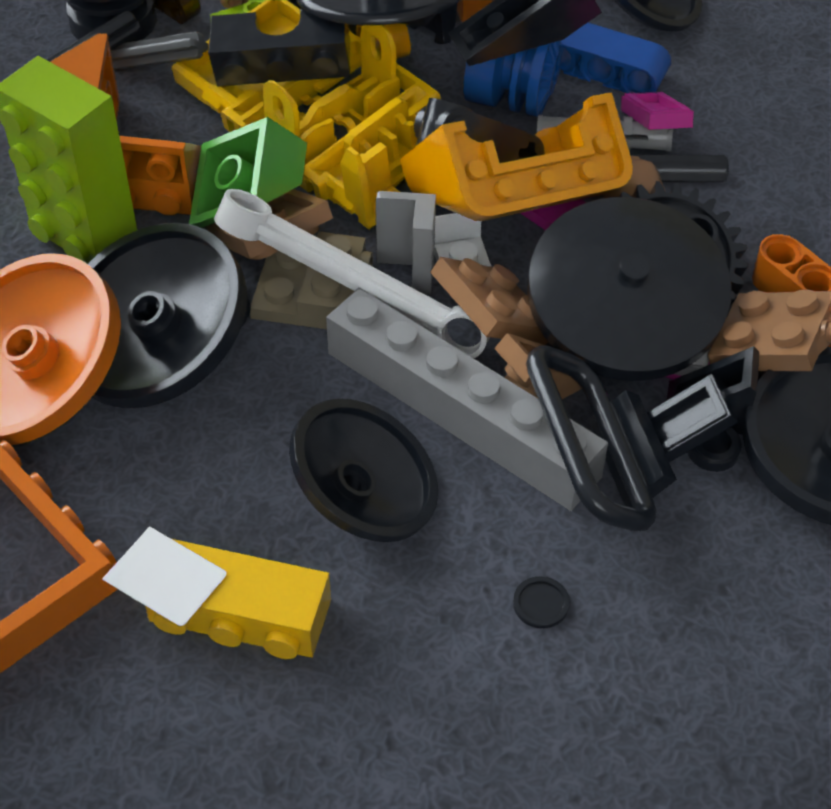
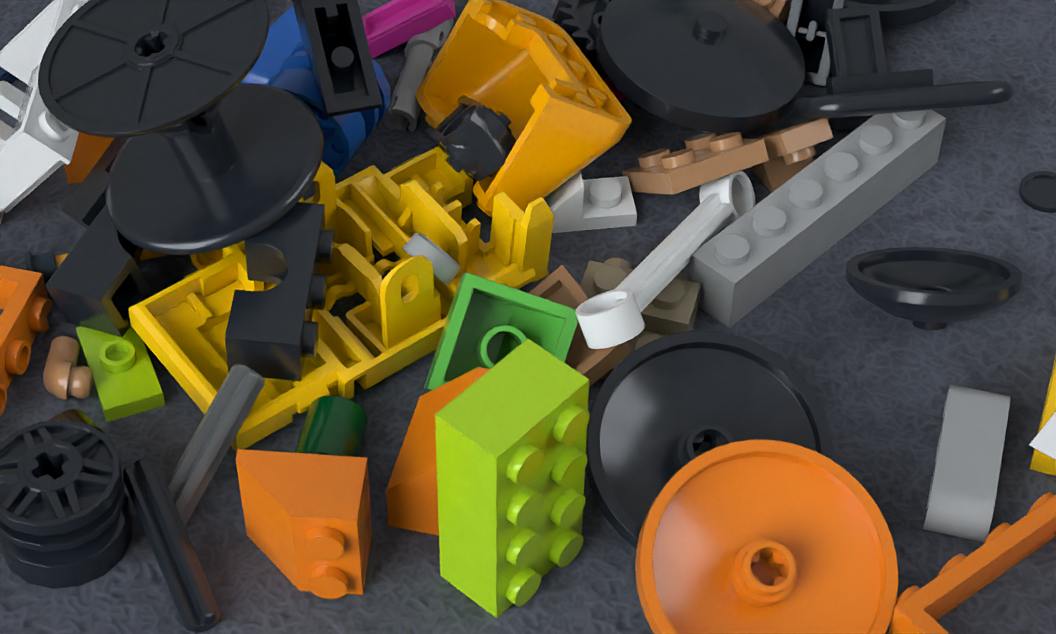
camera: 85 degrees left, 5 degrees down
light grey panel [376,191,436,295] -> none
none -> dark green brick [295,396,368,457]
none -> light grey tile [402,232,460,286]
none -> light grey beam [923,384,1011,543]

